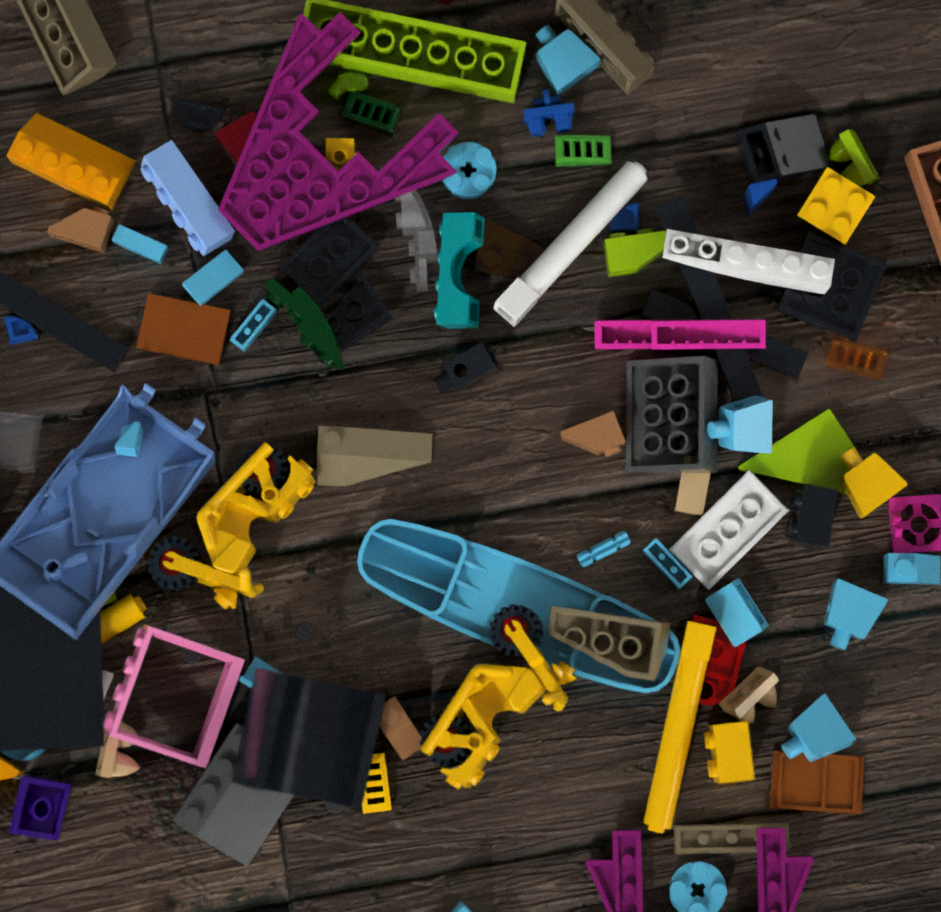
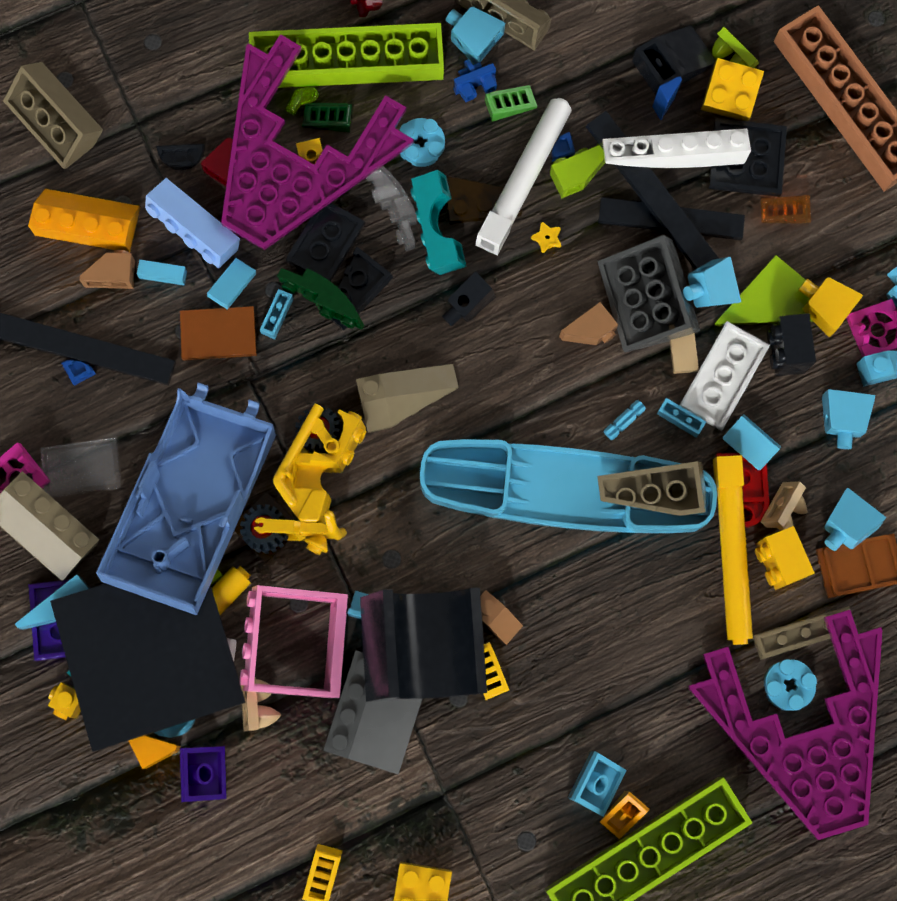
camera: 20 degrees left, 5 degrees down
medium azure slope [114,421,143,457] -> none
yellow piece [419,604,576,790] -> none
dark pink slope [595,319,766,350] -> none
none -> yellow plate [531,222,561,253]

